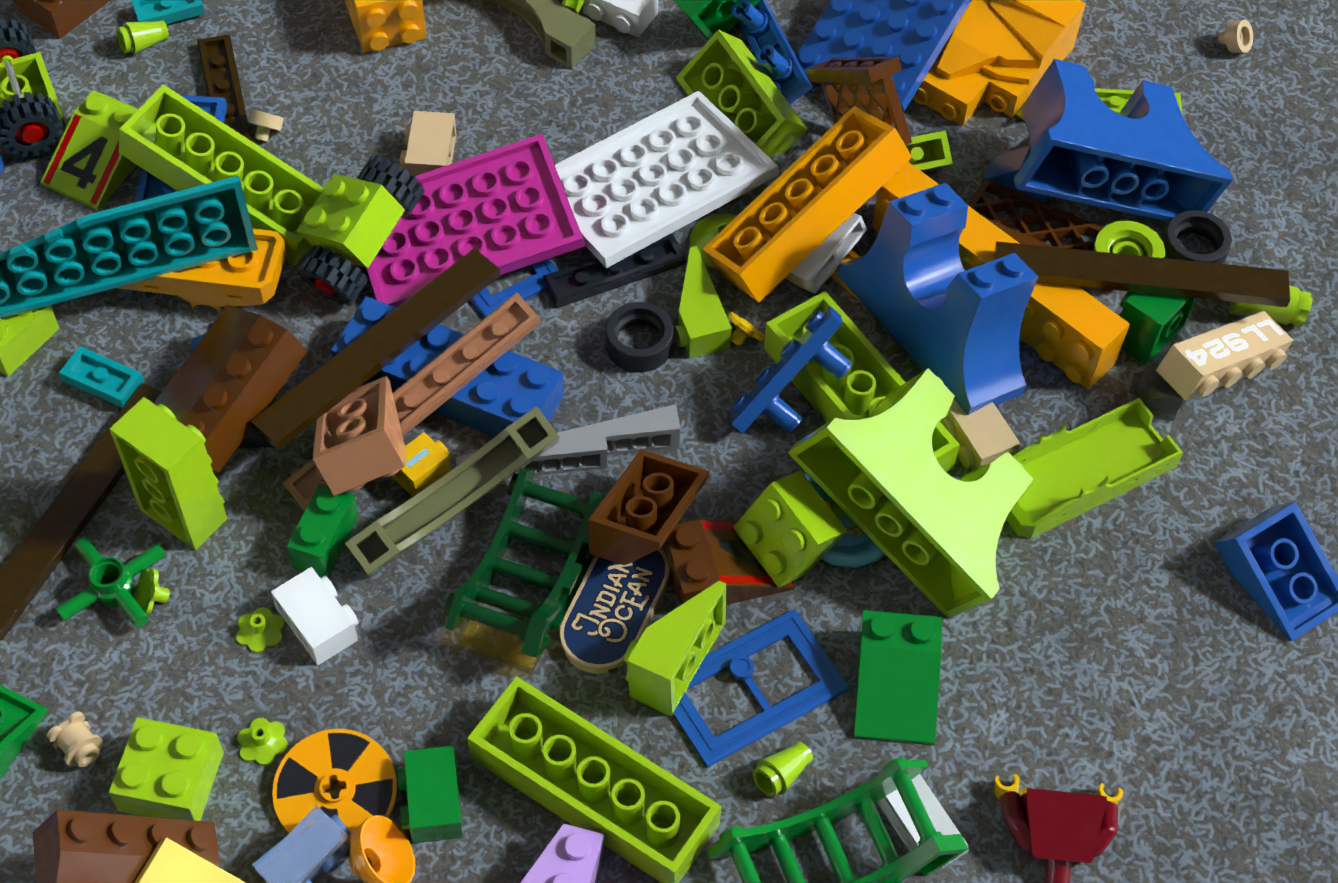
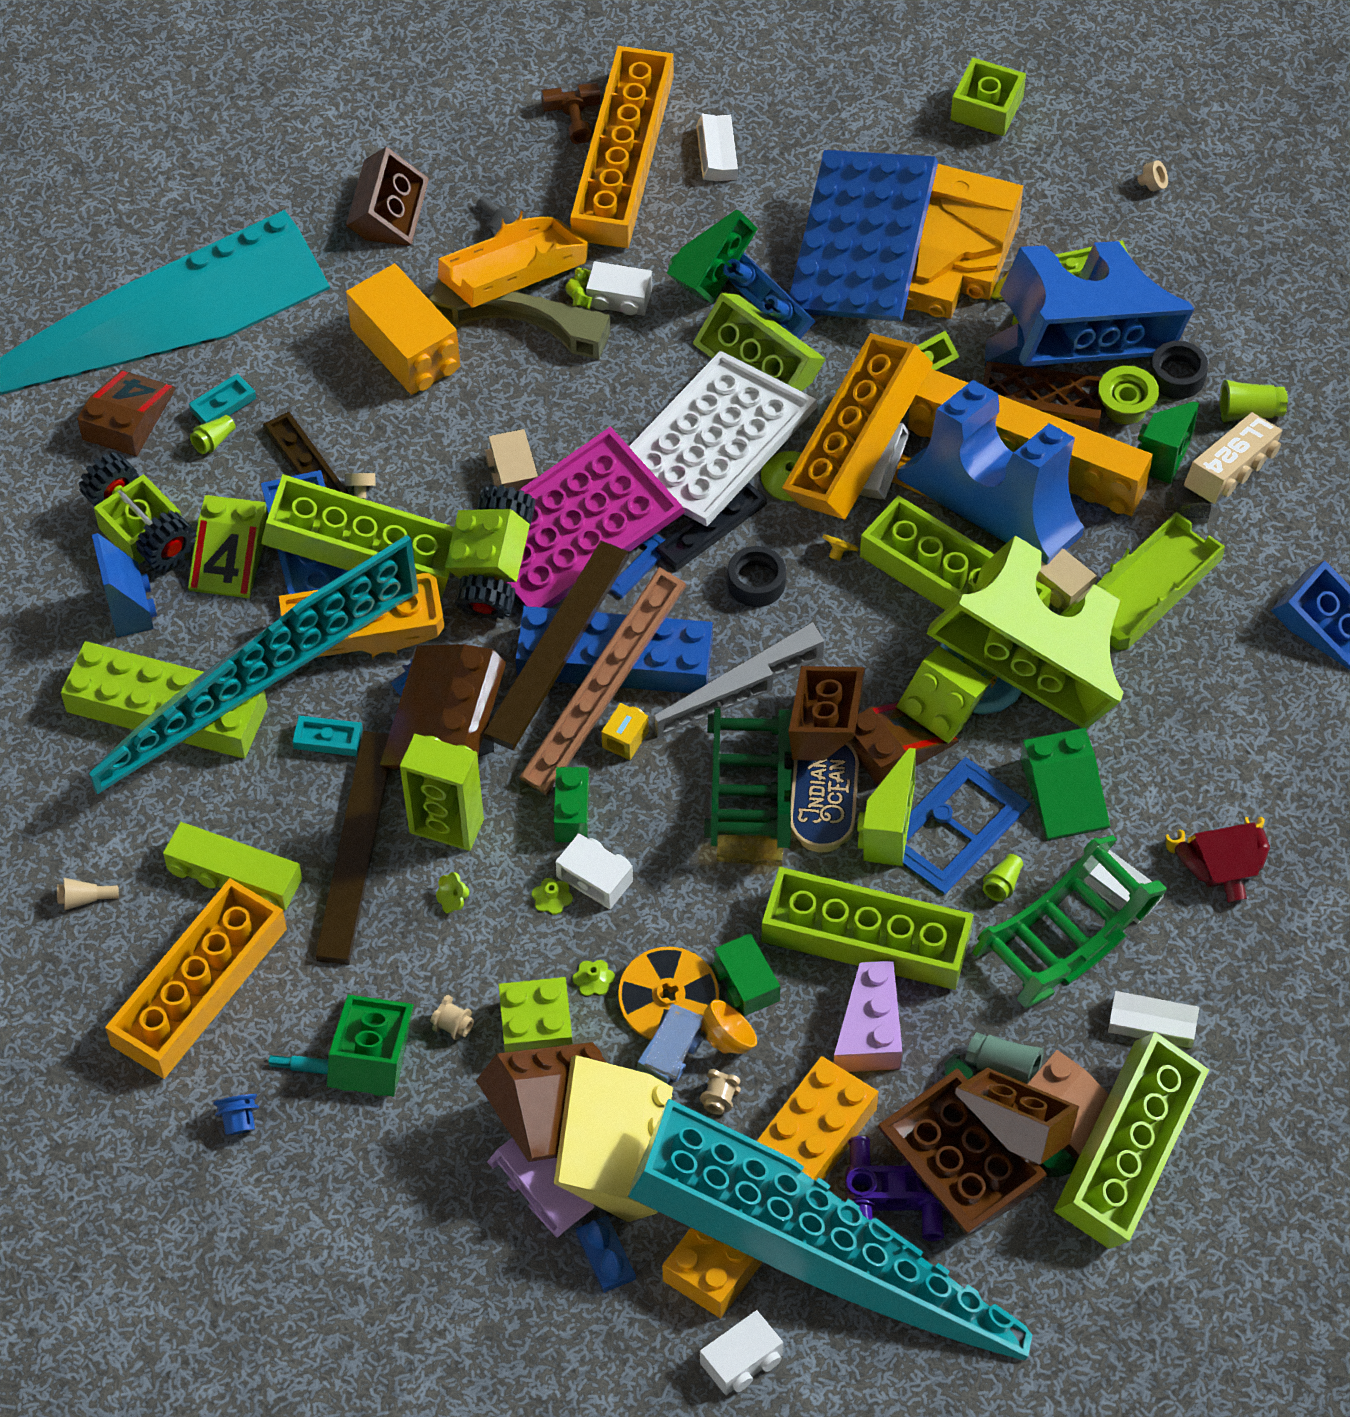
camera: 15 degrees left, 0 degrees up
green bar [55,538,166,628] -> none
nougat slope [313,376,405,496] -> none
olive arch [345,406,560,577] -> none
lime slope [674,246,732,359] -> none
blue plate [731,306,852,434] -> none
reddish brown fence [805,56,912,145] -> none
dark brown tile [994,241,1290,307] -> none

